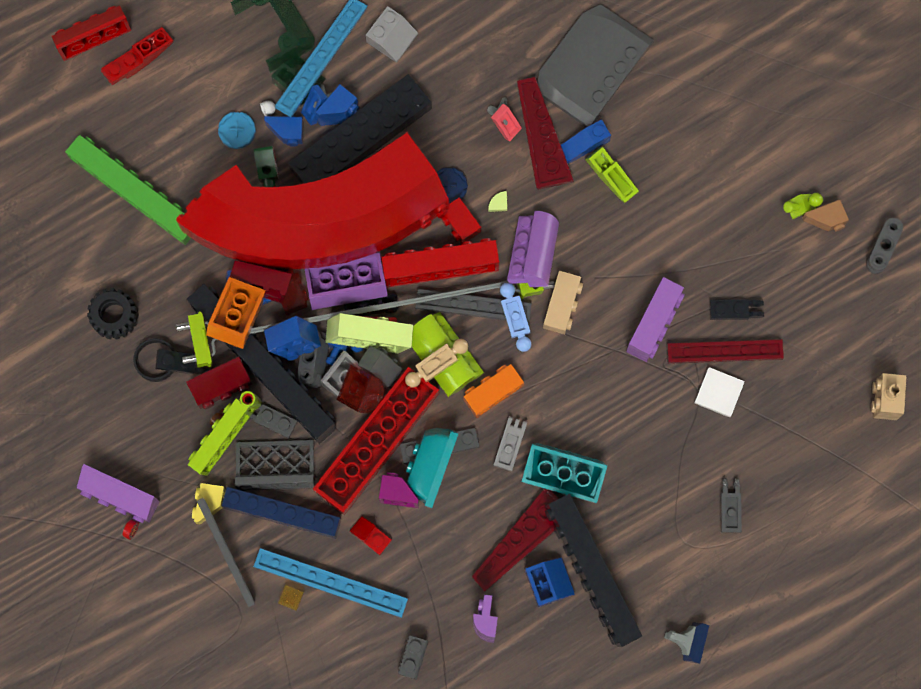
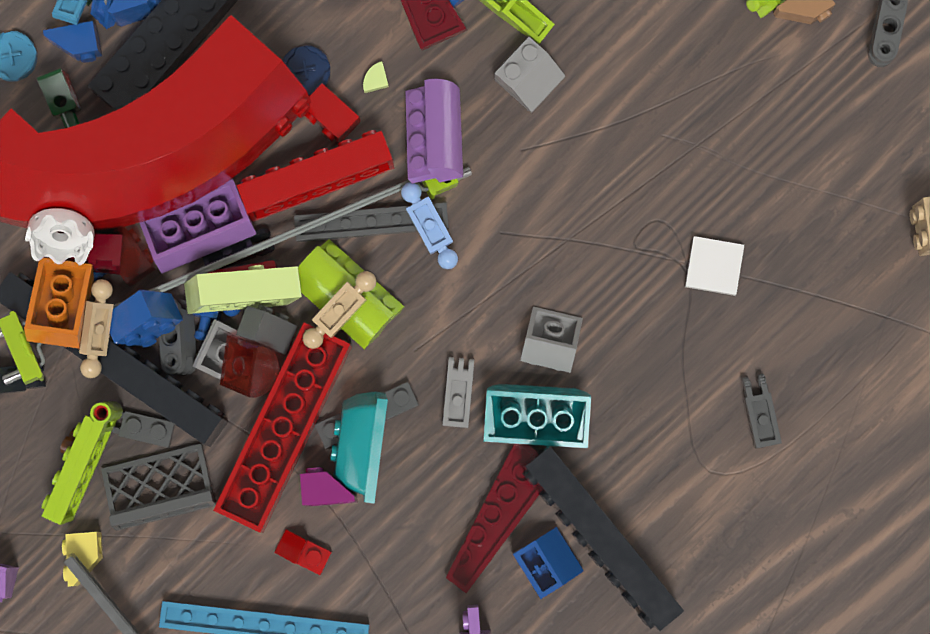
camera: 10 degrees left, 5 degrees up
dark red slope [186,357,252,409] -> none
dark blue brick [222,487,341,539] -> none
white hinge [260,101,275,116] -> none
orange brick [463,364,524,418] -> none
tan brick [543,271,583,335] -> none
medium lavender brick [626,277,685,362] -> none
piece [664,622,710,664] -> none
dark red plate [667,339,784,364] -> none
black hinge [710,299,764,320] -> none
none -> white plate [25,208,95,265]
none -> tan plate [79,279,114,378]
none -> light grey slope [494,37,565,114]
none -> light grey slope [520,307,583,373]

